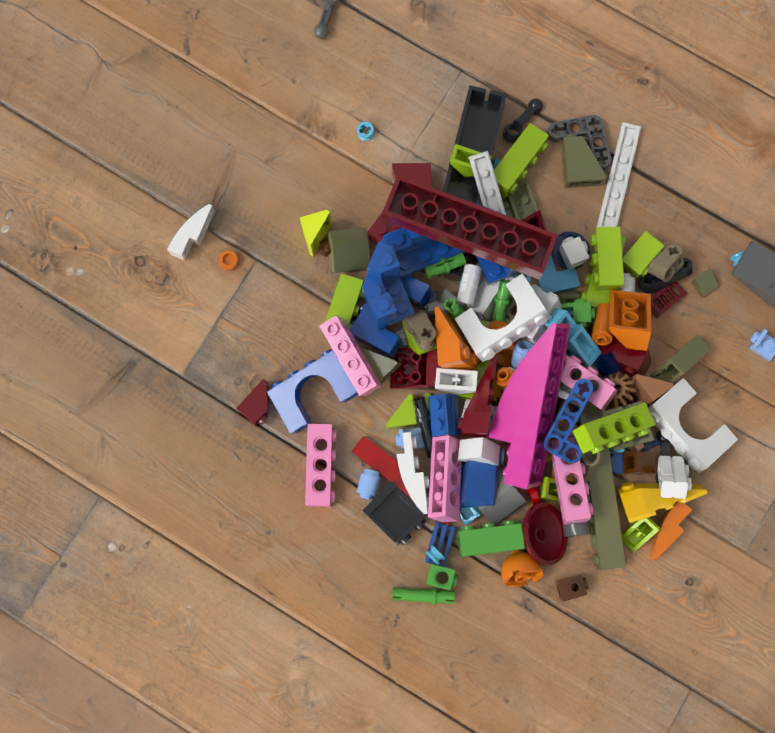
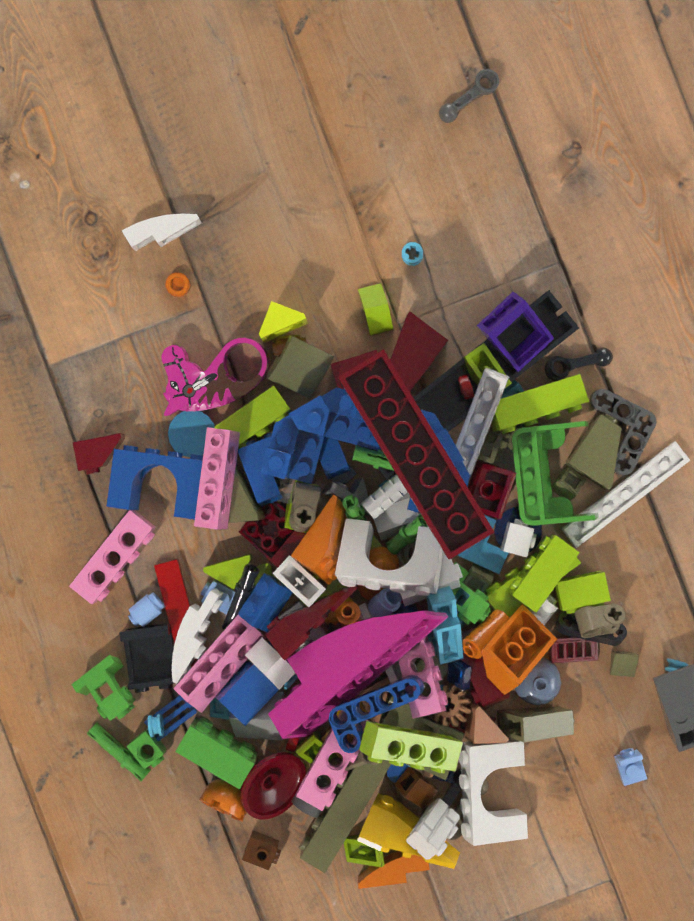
camera: 30 degrees right, 10 degrees up
none -> bright green tile [71,655,136,721]
none -> dark pink animal [161,338,270,416]
none -> dark azure tile [168,411,215,457]
none -> lime slope [358,283,393,336]
none -> red tile [458,374,474,400]
none -> dark purple window [477,292,554,372]
none -> bright green windscreen [512,421,599,526]
none -> sand blue cylinder [515,657,561,705]
none -> olive slope [551,465,587,501]

